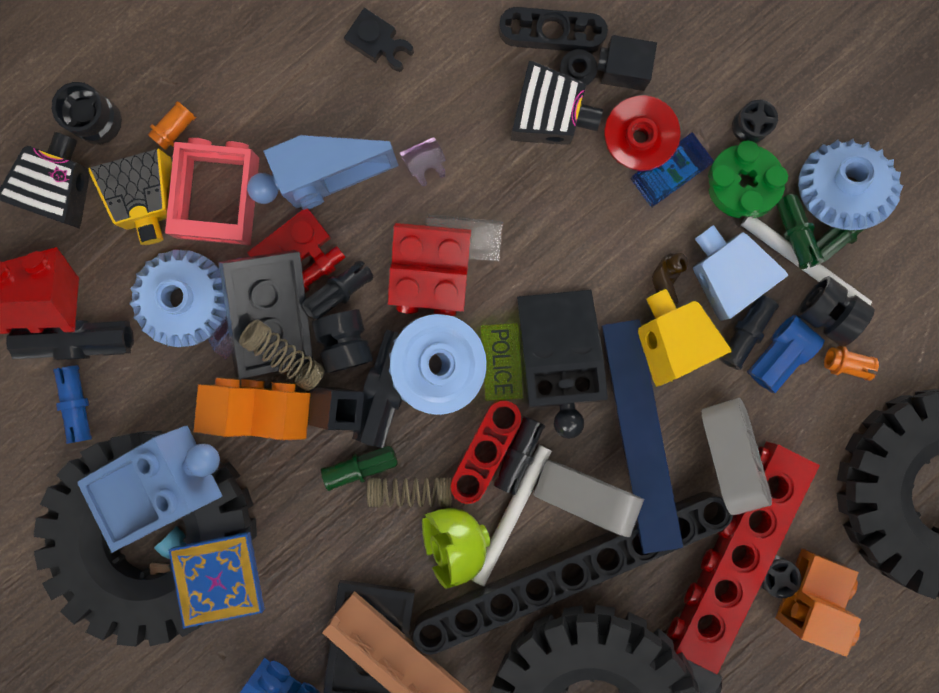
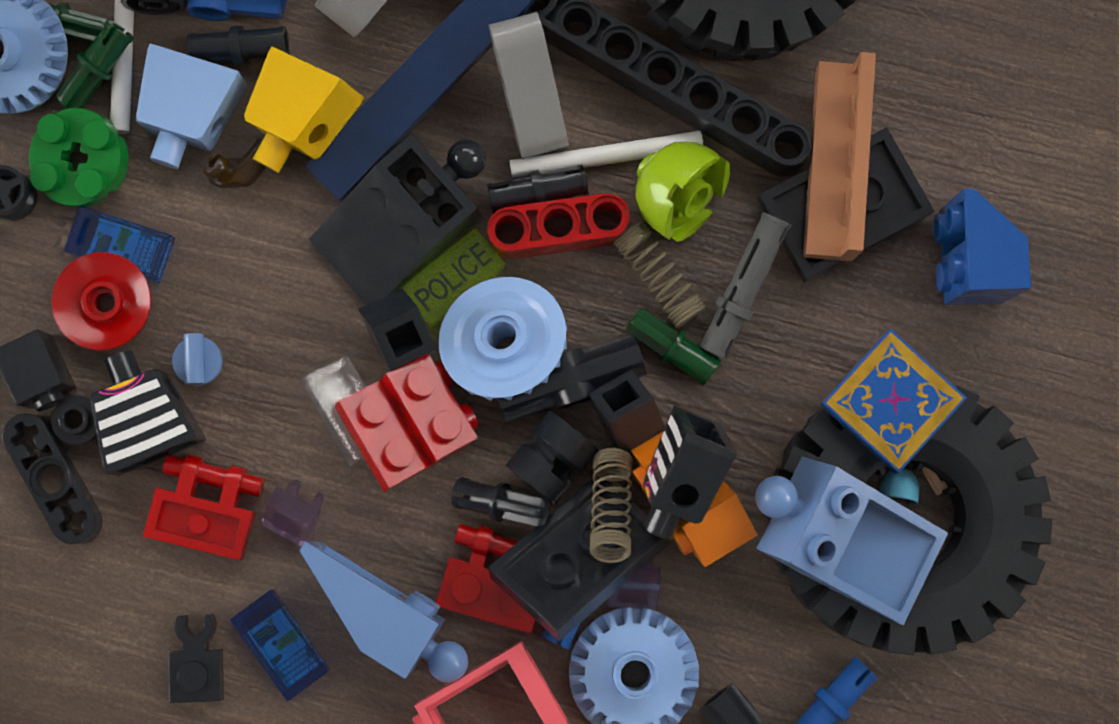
camera: 130 degrees left, 5 degrees down
none -> red plate [142,454,265,561]
none -> medium blue plate [172,333,223,386]
none -> clear blue tile [230,589,331,702]
none -> black brick [358,288,436,371]
none -> black torso [643,406,737,539]
none -> dark grey pin [699,212,792,359]

